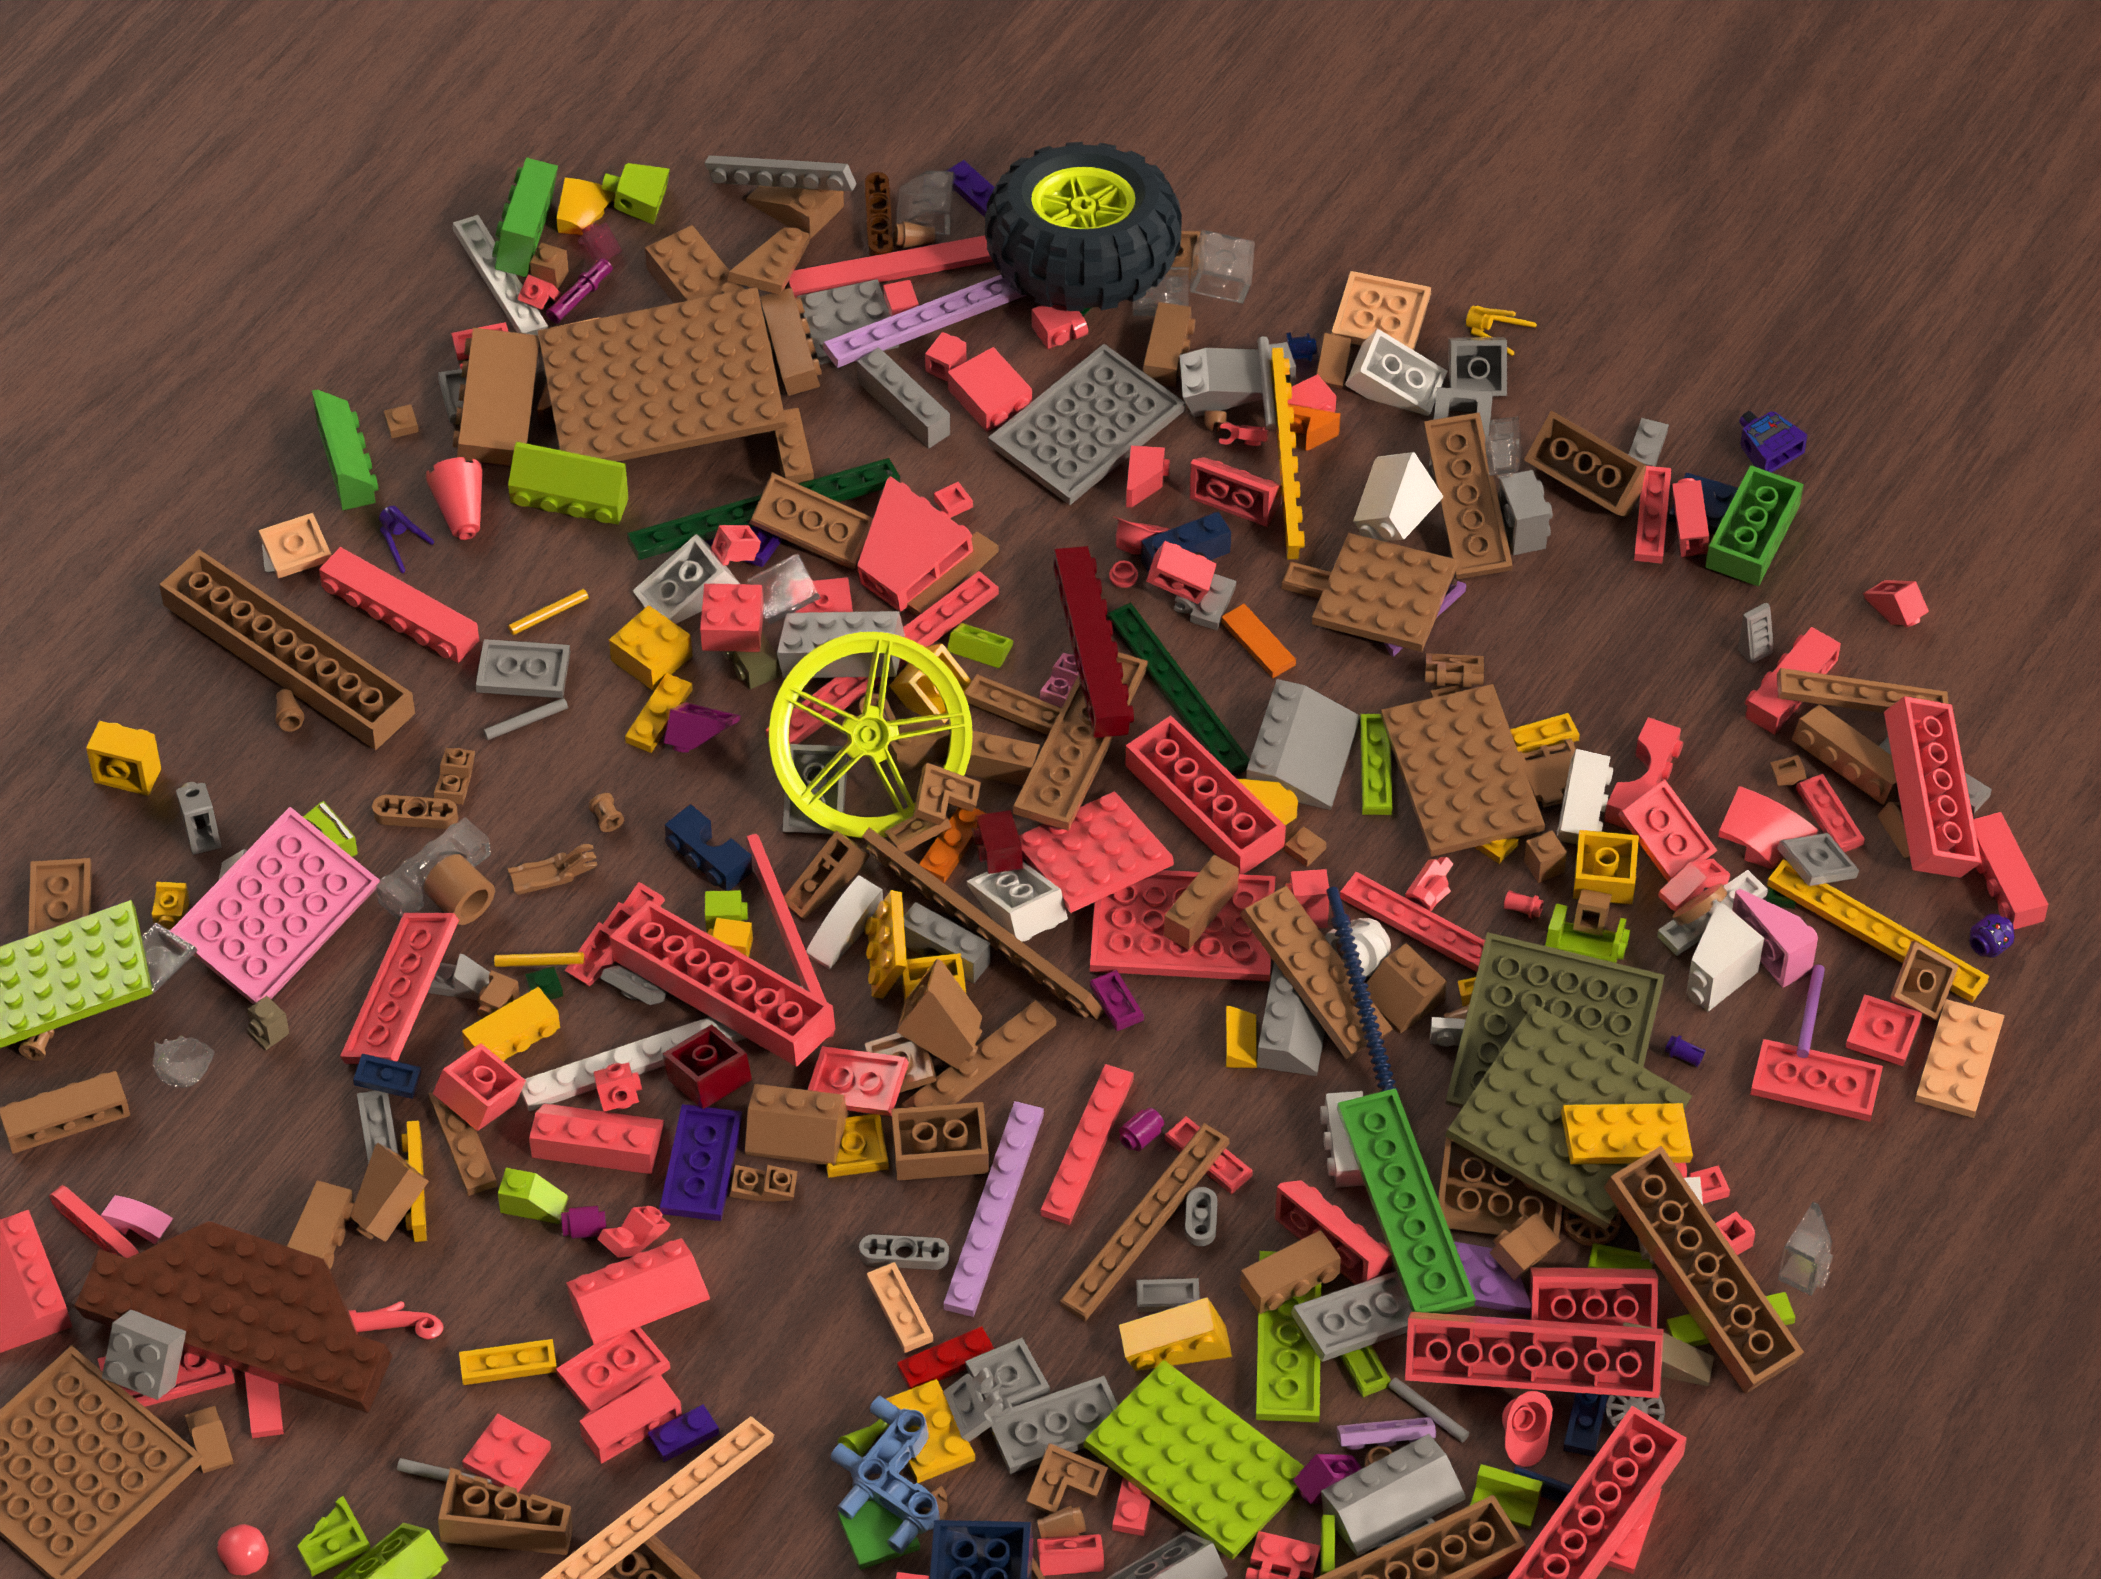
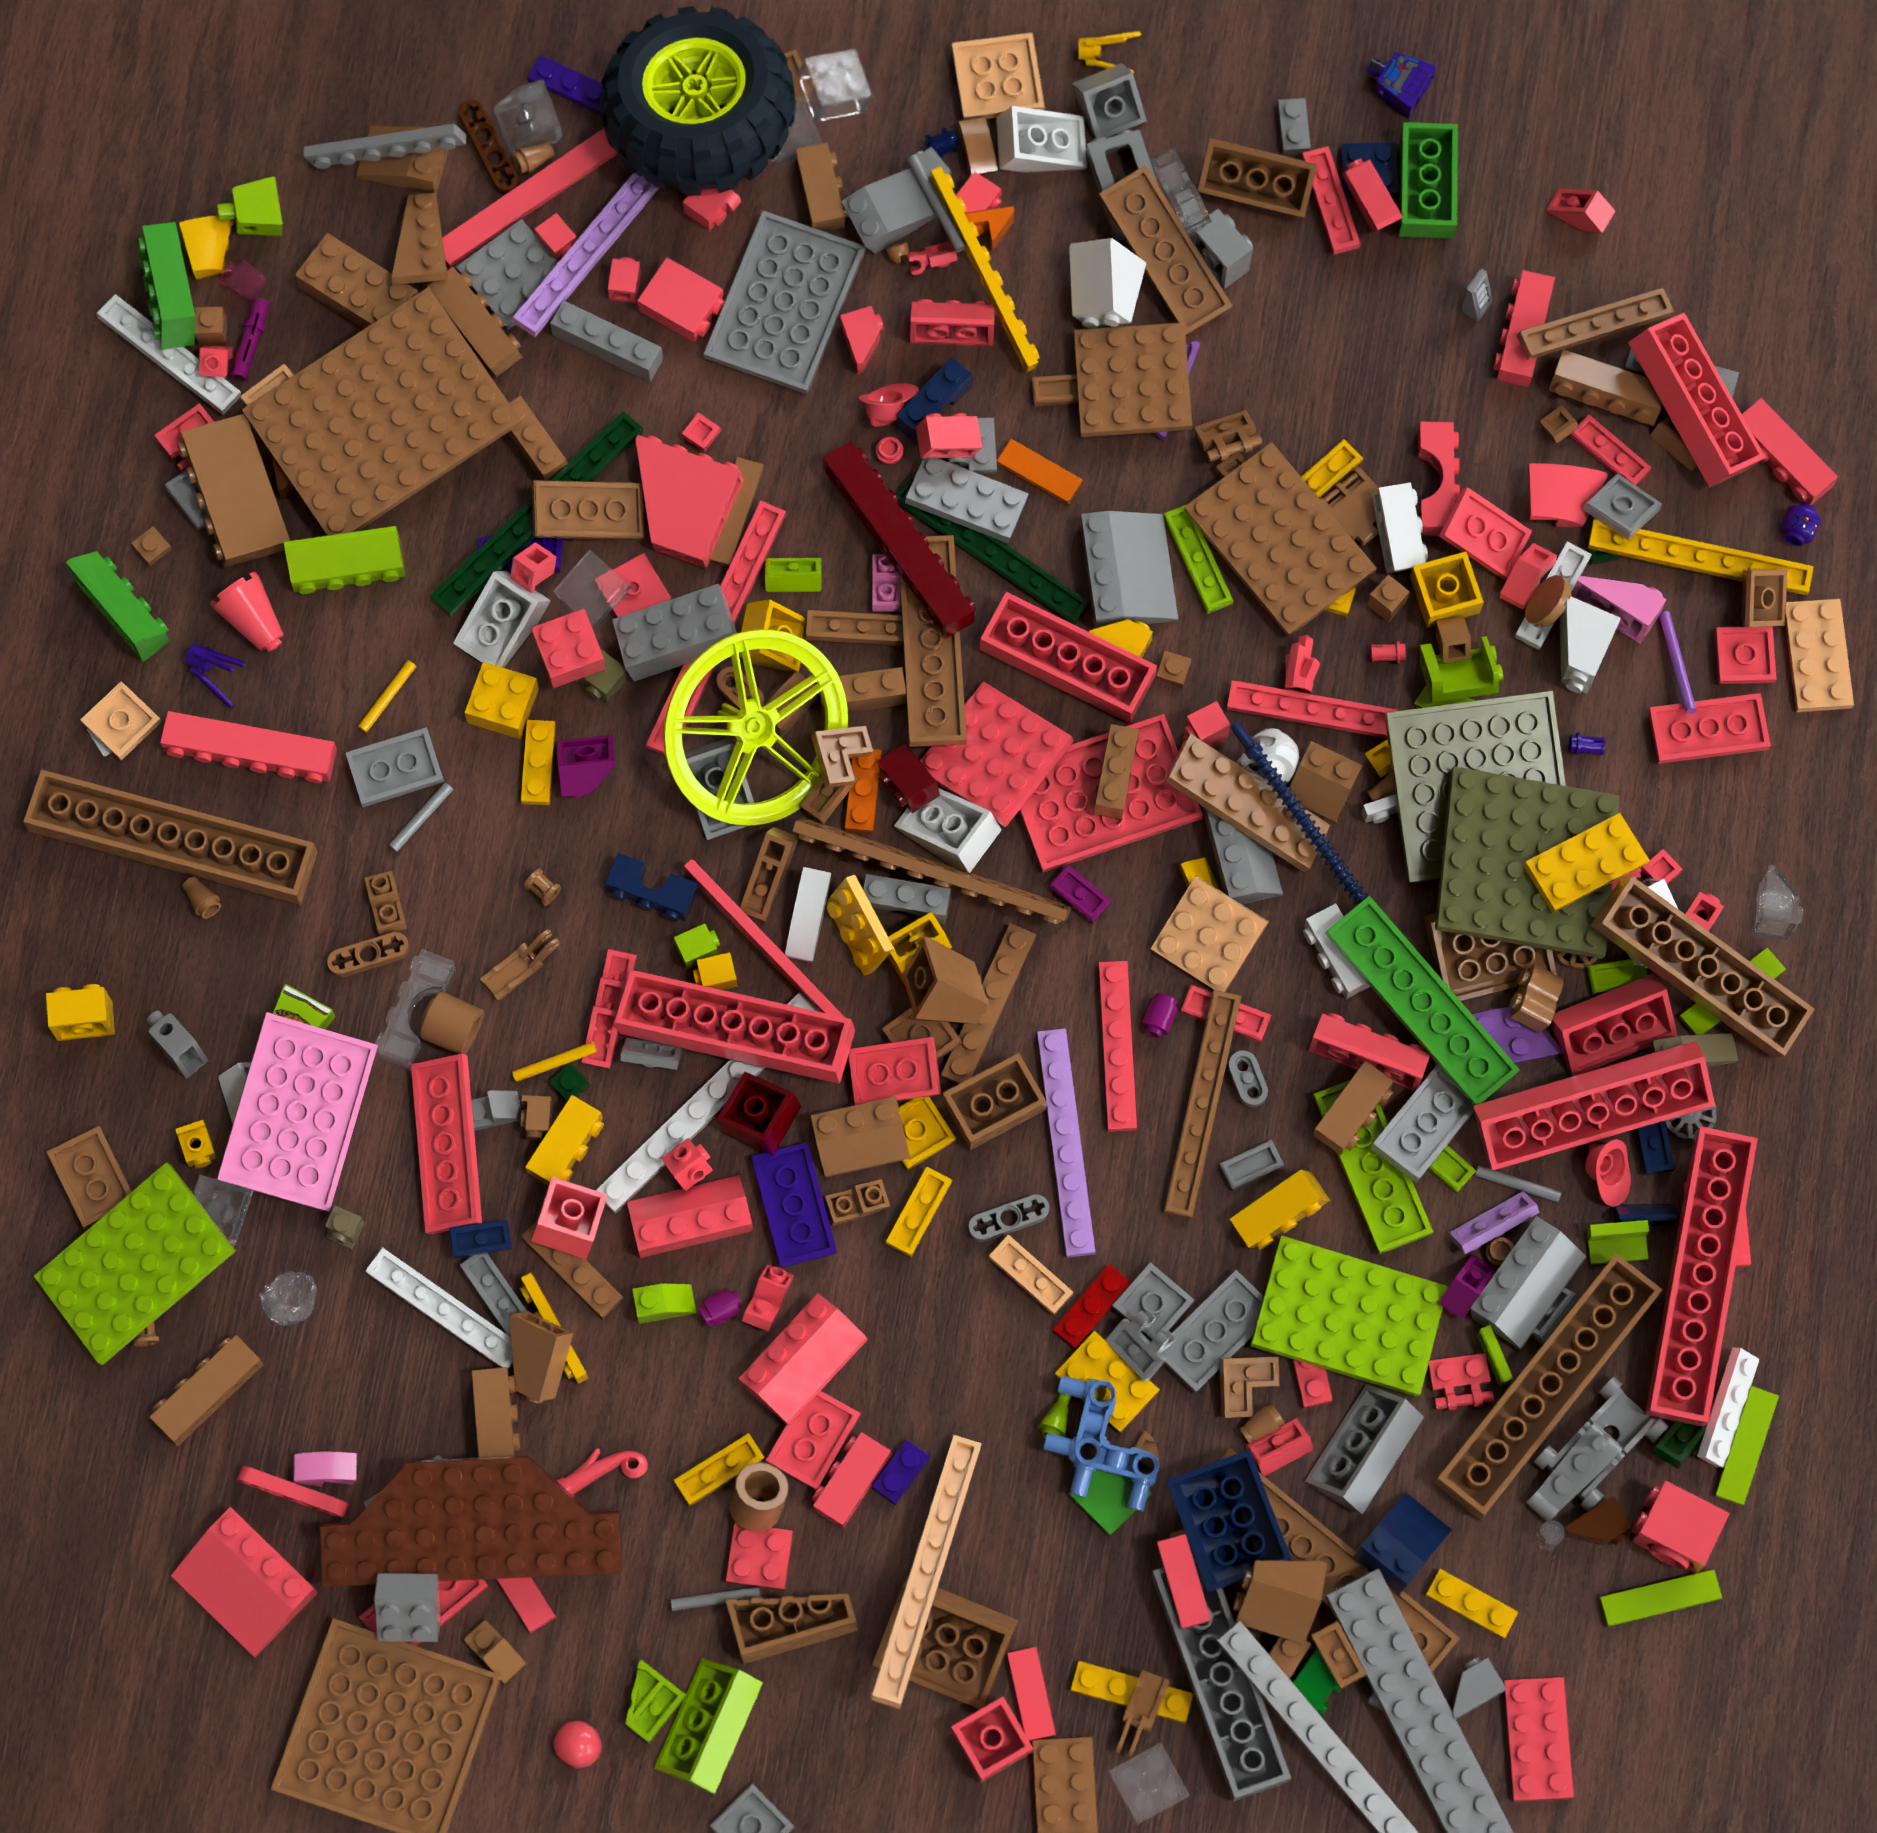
camera: 25 degrees left, 20 degrees up
none -> white plate [365,1248,513,1371]
none -> medium nougat piece [730,1463,788,1532]
none -> yellow plate [886,1167,952,1257]
none -> light grey plate [905,458,1029,544]
none -> light nougat plate [1151,876,1269,992]

